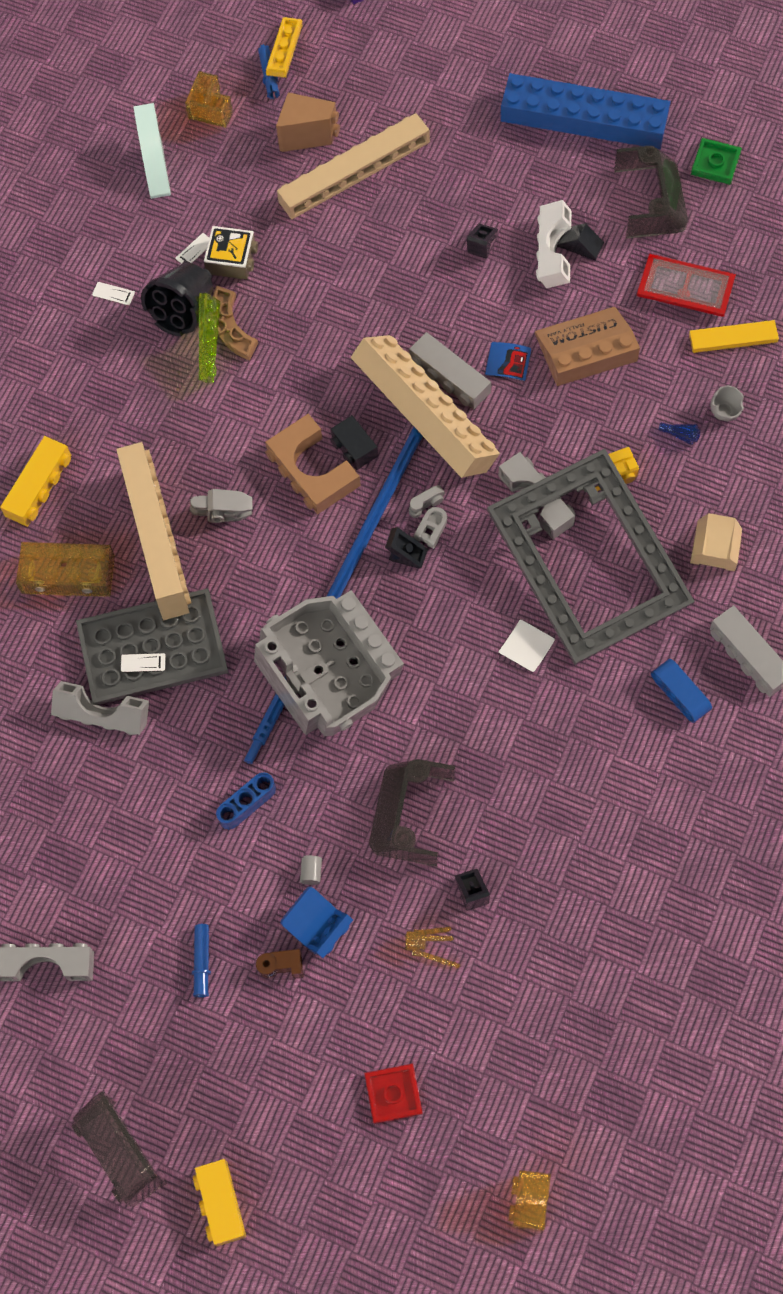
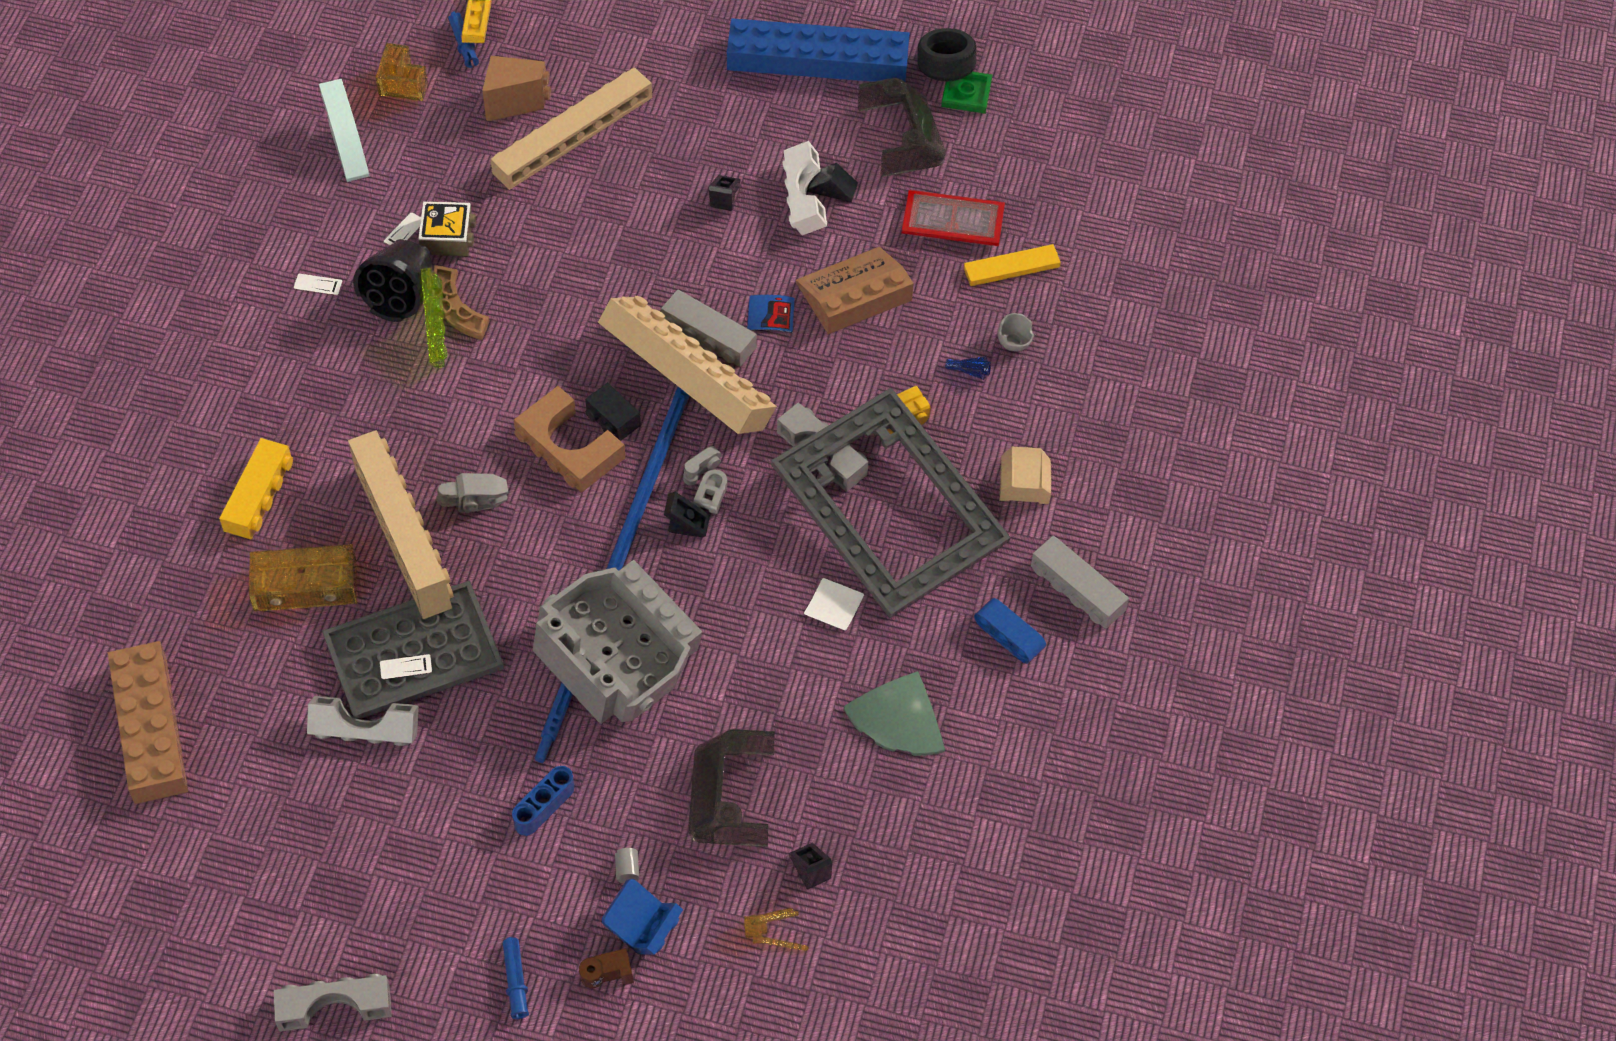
camera: 15 degrees left, 10 degrees down
none -> sand green brick [844,671,945,756]
none -> black tyre [917,28,977,81]

